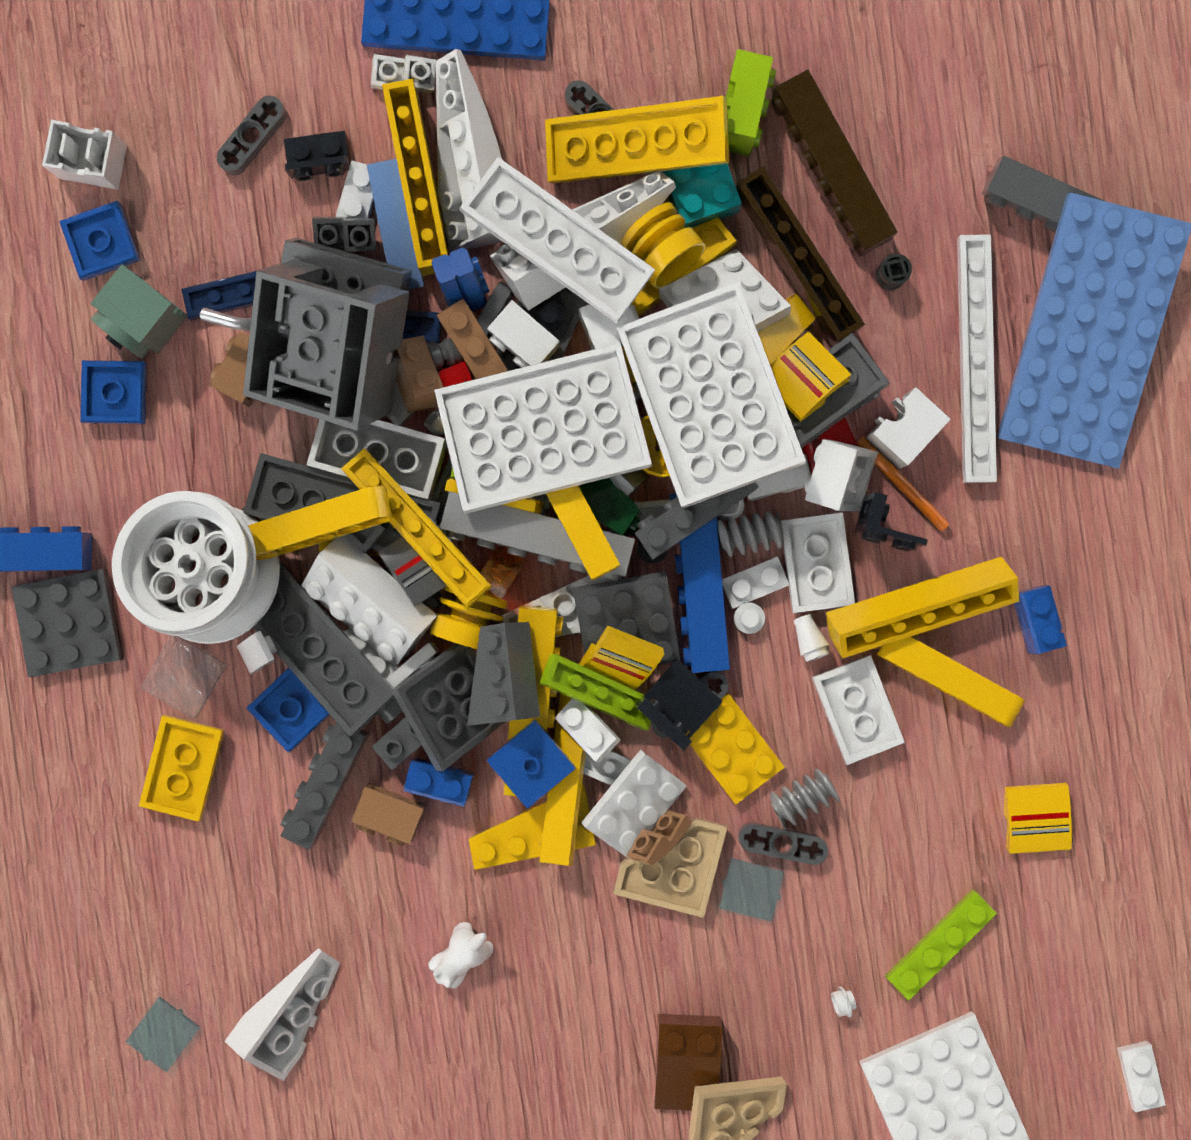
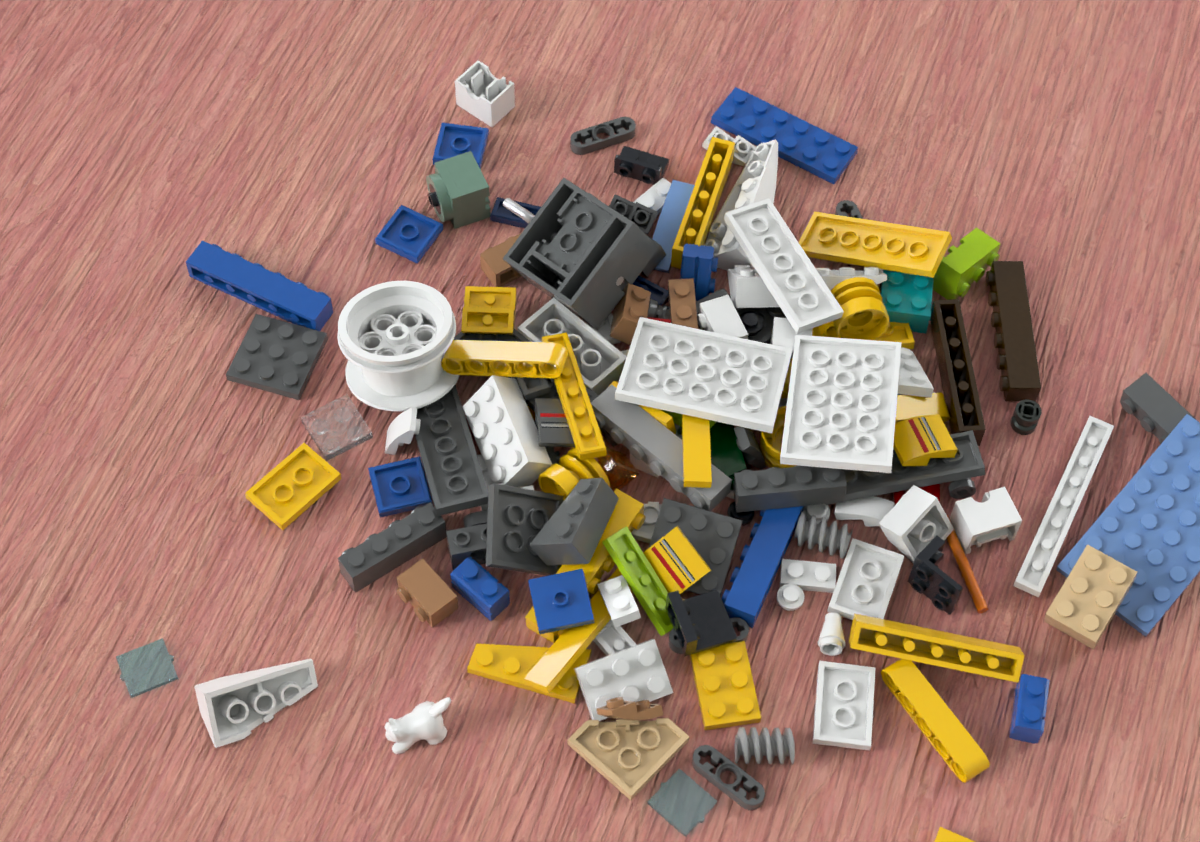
camera: 25 degrees right, 30 degrees down
none -> yellow slope [461,286,517,334]
none -> tan brick [1044,544,1137,649]

